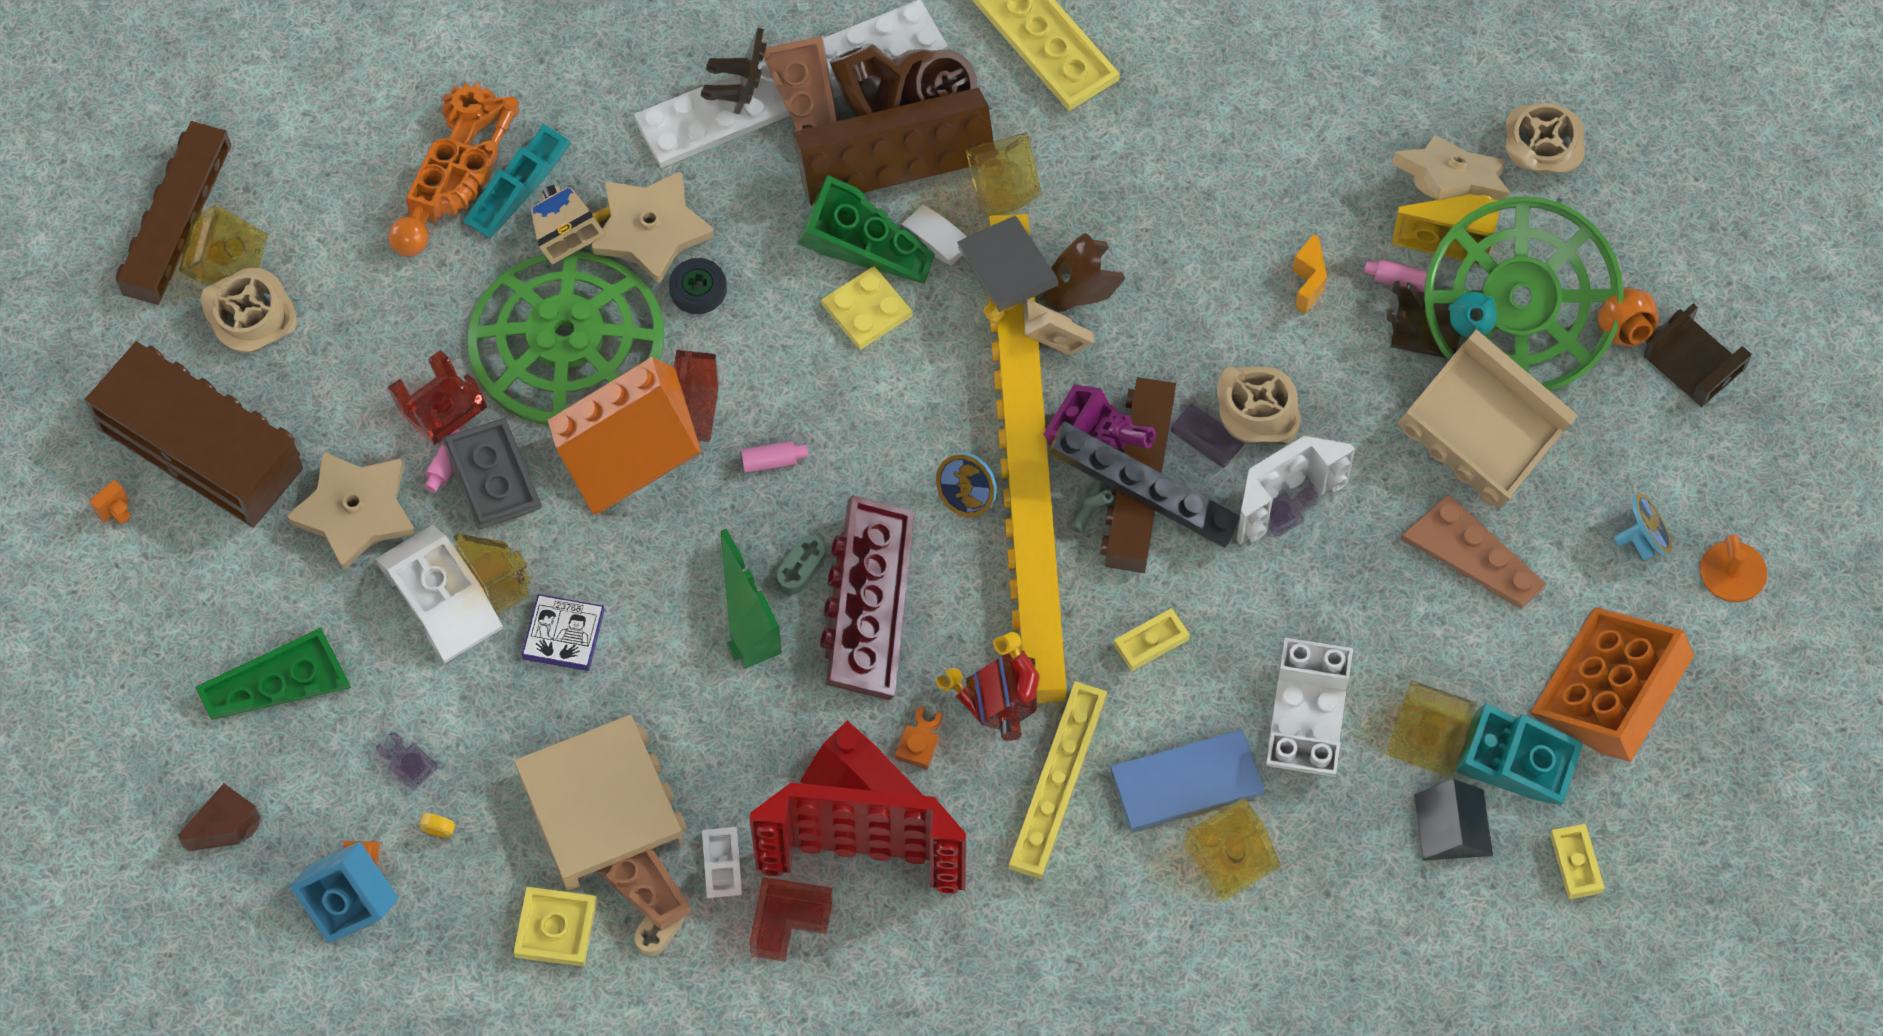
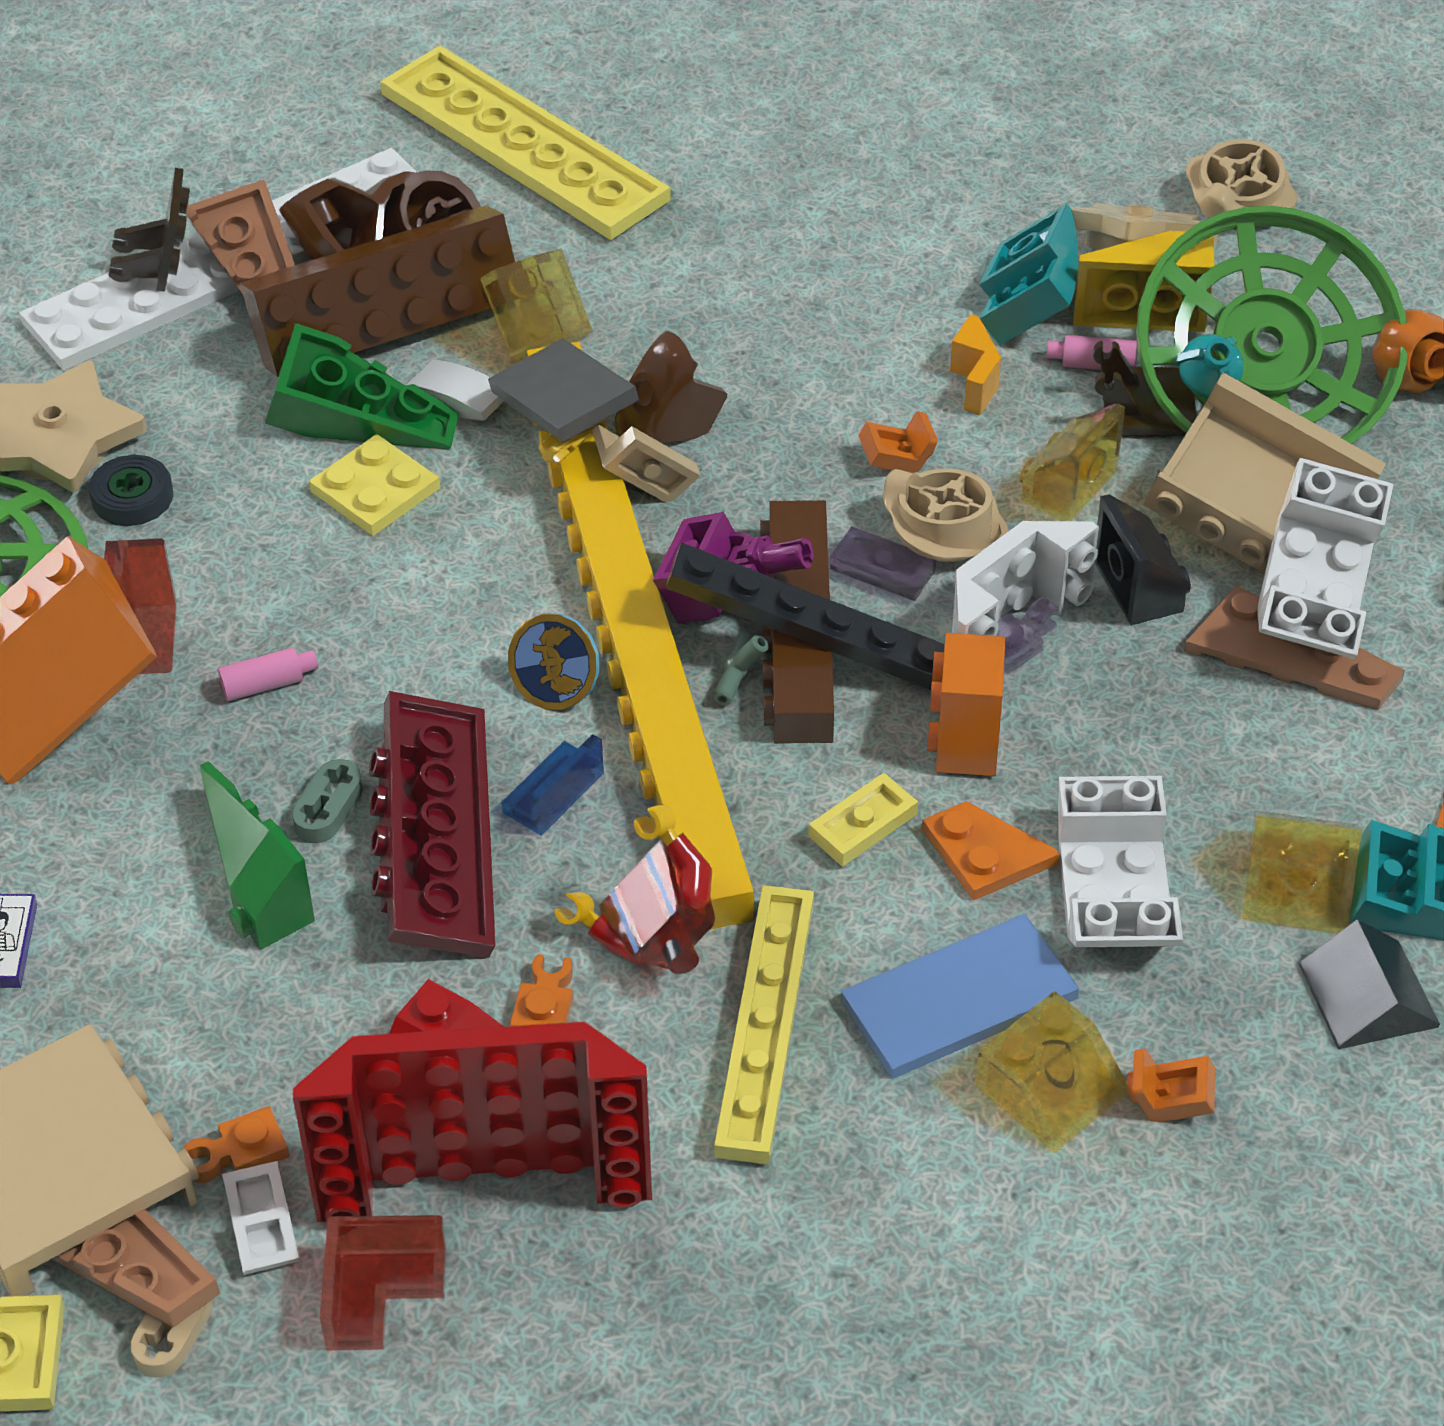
camera: 10 degrees left, 15 degrees down
none -> orange plate [184,1105,290,1183]
none -> clear blue panel [501,734,604,836]
none -> orange bracket [858,411,938,473]
none -> orange wing [922,801,1060,901]
none -> orange brick [927,633,1005,776]
none -> teal slope [979,203,1078,346]
none -> clear yellow slope [1020,403,1125,521]
none -> black slope [1095,494,1191,626]
none -> orange bracket [1127,1048,1216,1122]
none -> white slope [1257,458,1394,659]

